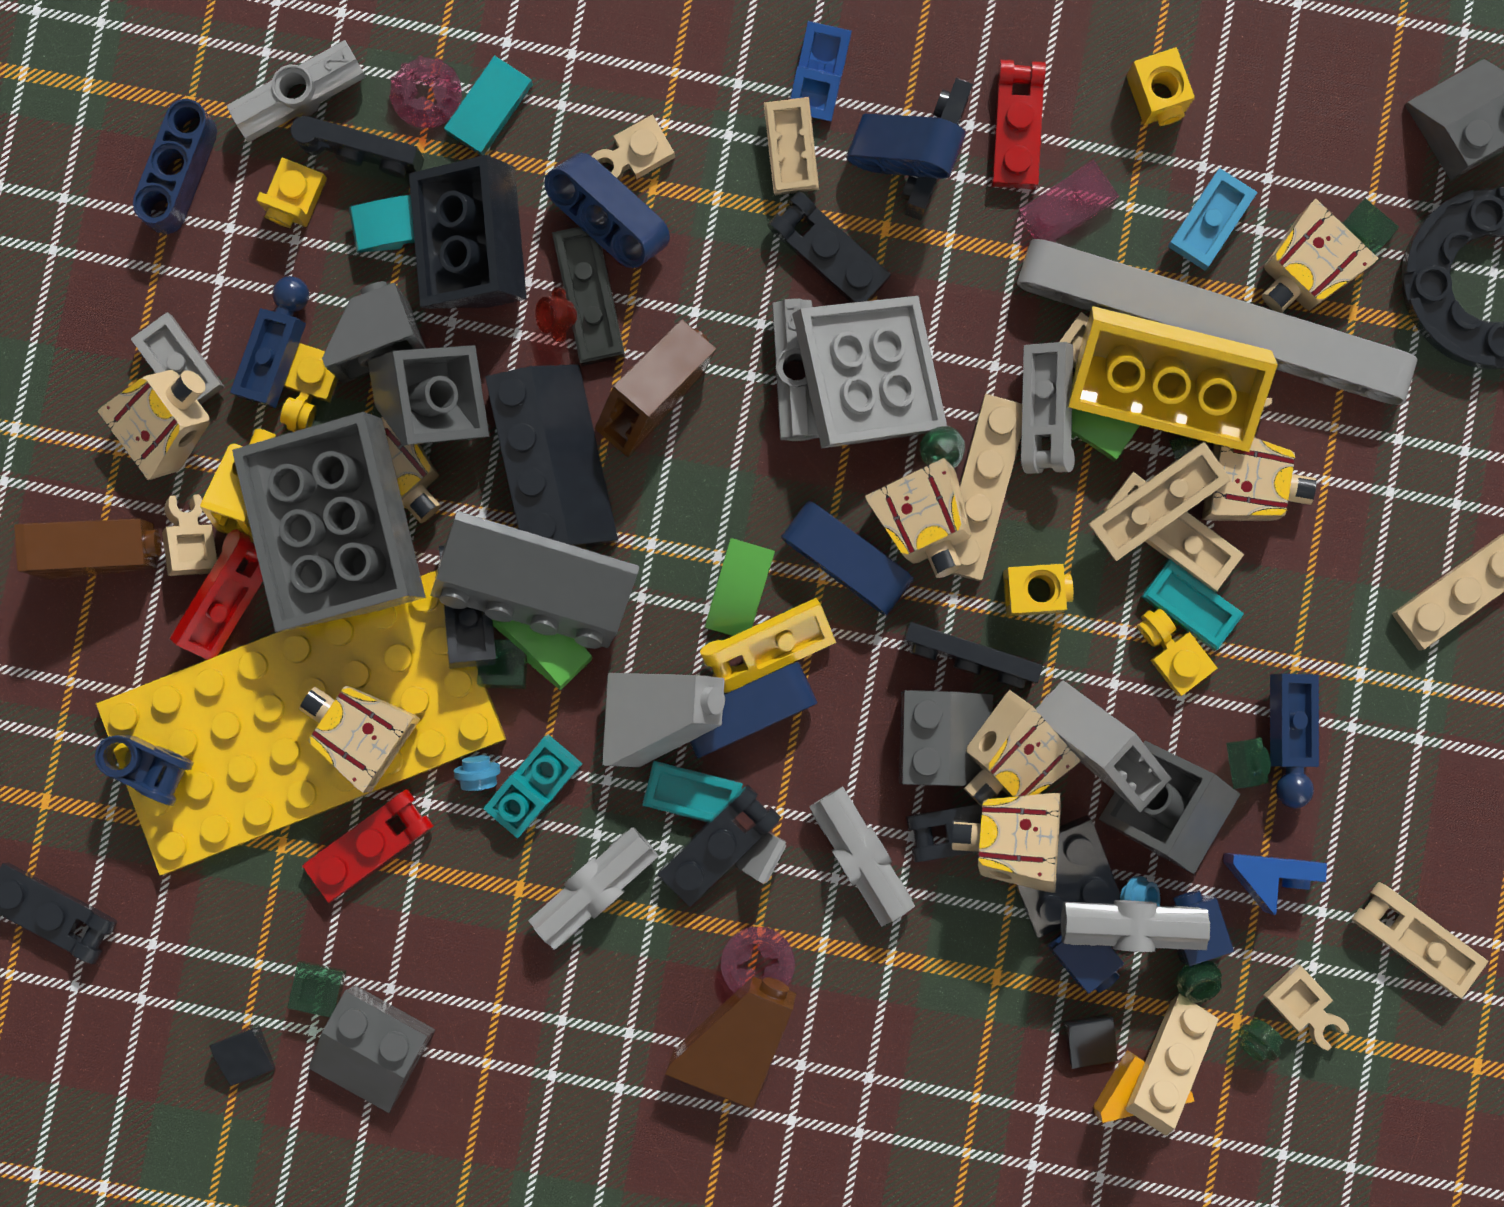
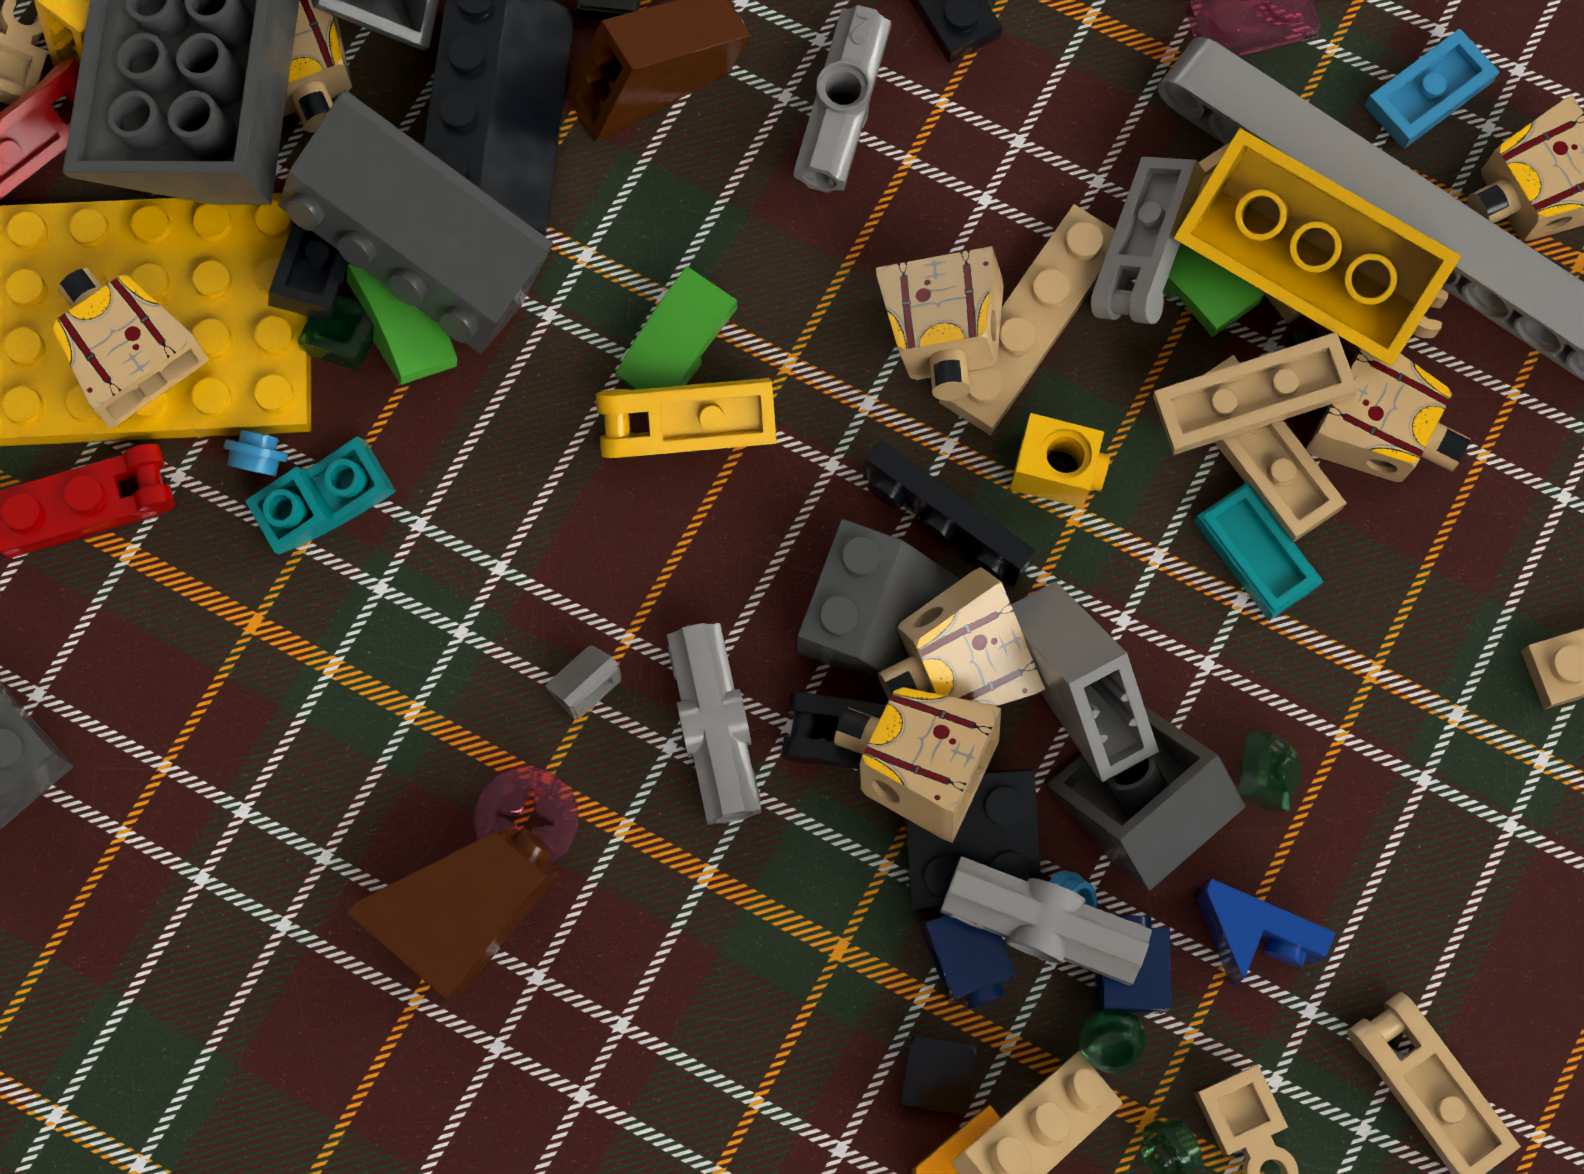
camera: 15 degrees right, 10 degrees down
light grey piece [528,827,659,950] -> none
light grey slope [602,673,725,767] -> none
teal tile [642,761,743,822] -> none
black plate [657,785,781,907] -> none
dark blue beam [689,661,818,759] -> none
dark blue beam [781,501,914,616] -> none
light grey plate [792,296,948,448] -> none
clear green plate [919,426,965,468] -> none
yellow plate [1137,608,1218,697] -> none
dark blue plate [1270,673,1319,808] -> none

